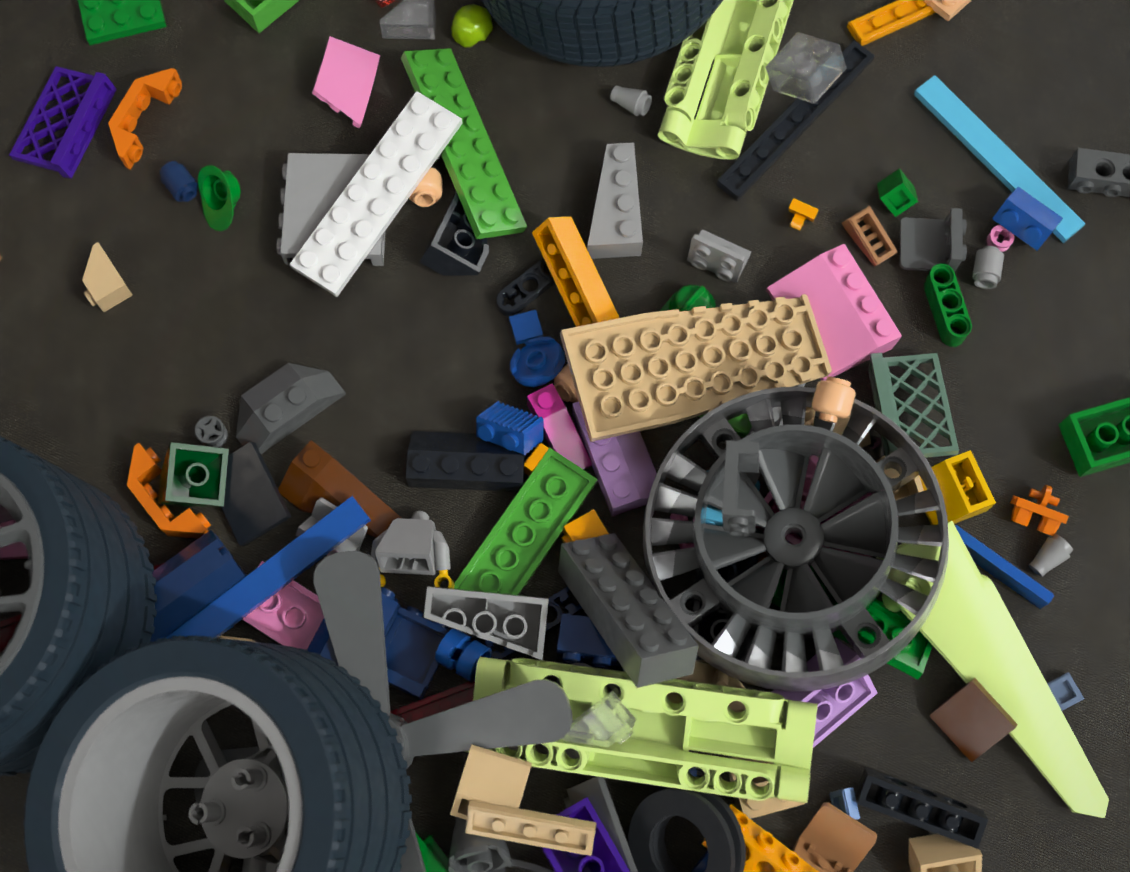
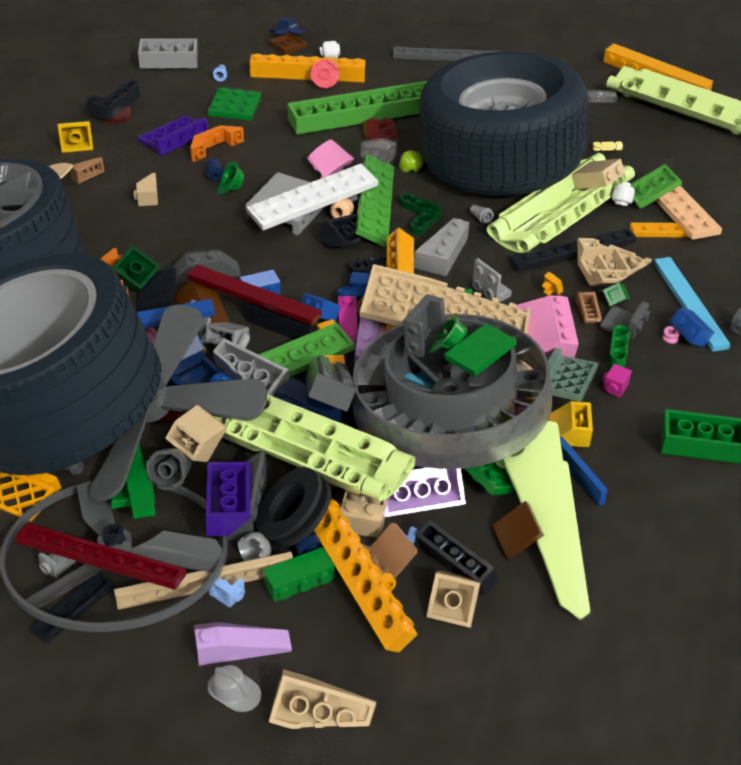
camera: 25 degrees right, 30 degrees down
dark grey wheel [195,416,228,448] -> none
tan tile [465,800,596,856] -> none
clear slope [562,691,636,747] -> none
clear brick [766,32,847,104] -> none
light nougat head [811,376,856,423] -> none
light grey brick [972,246,1004,289] -> none
orange hips [1010,485,1069,536] -> none
light grey cone [1029,534,1073,577] -> none
sand blue tile [1047,672,1084,711] -> none
none -> dark red tile [187,264,322,326]
none -> brick [240,270,281,294]
none -> dark green beam [400,193,442,235]
none -> green piece [428,313,467,353]
none -> green tile [444,323,517,377]
none -> tan wedge [577,238,652,287]
none -> dark pink brick [602,364,632,398]

